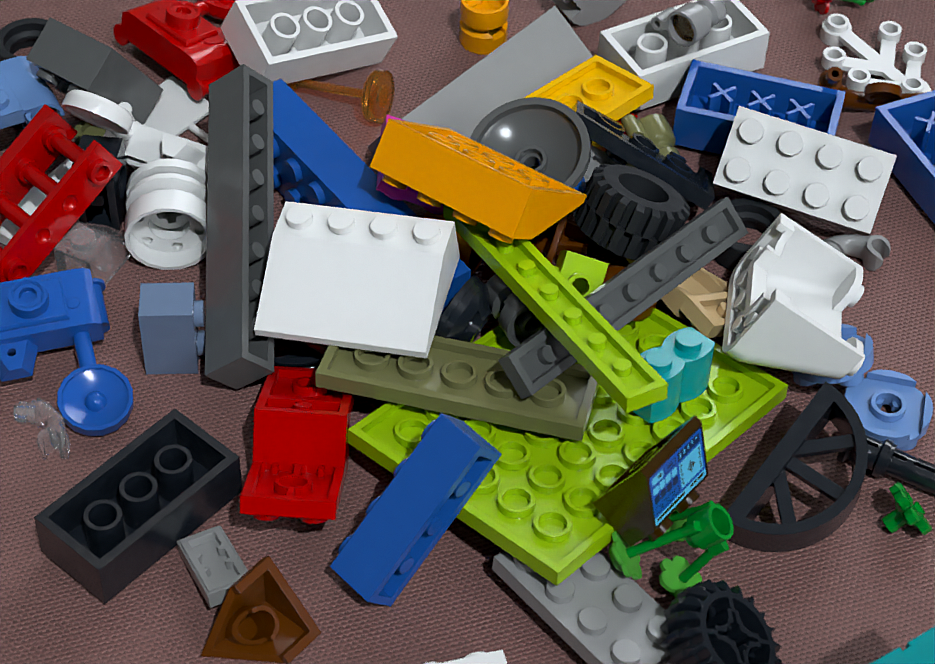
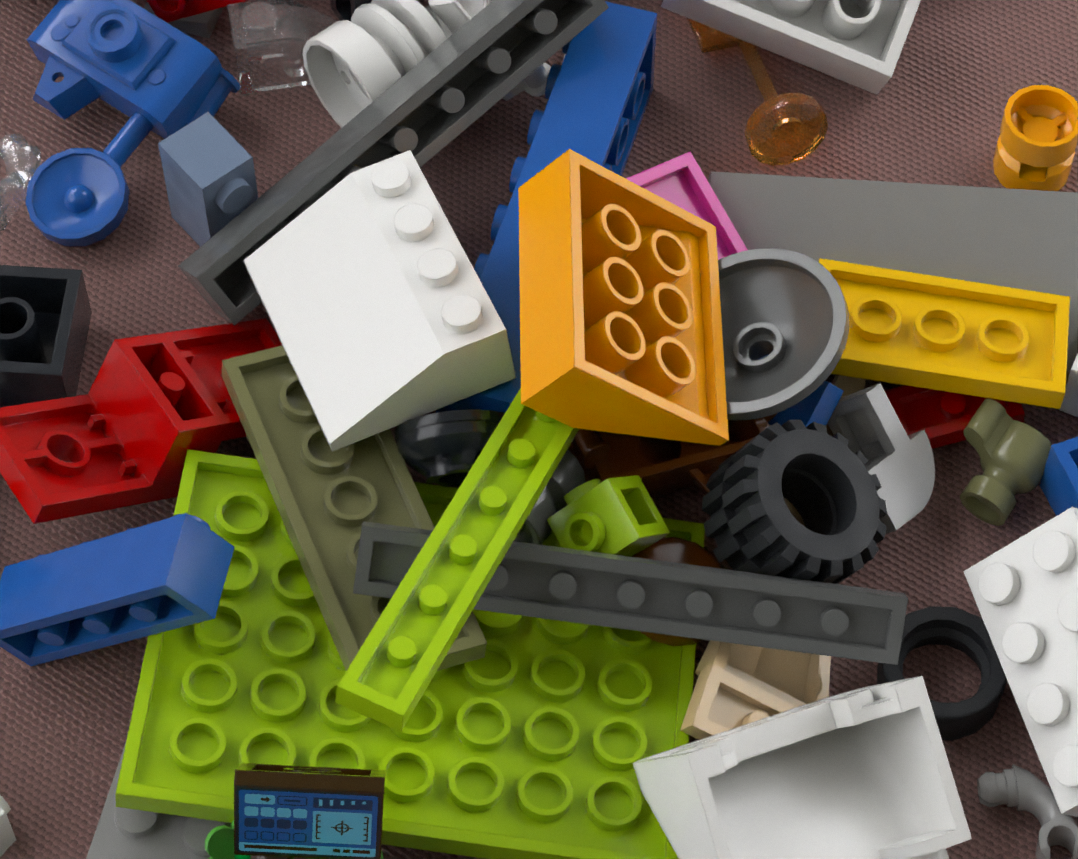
camera: 55 degrees right, 10 degrees up
black wing [572,101,715,210] -> none
teal brick [632,327,715,423] -> none

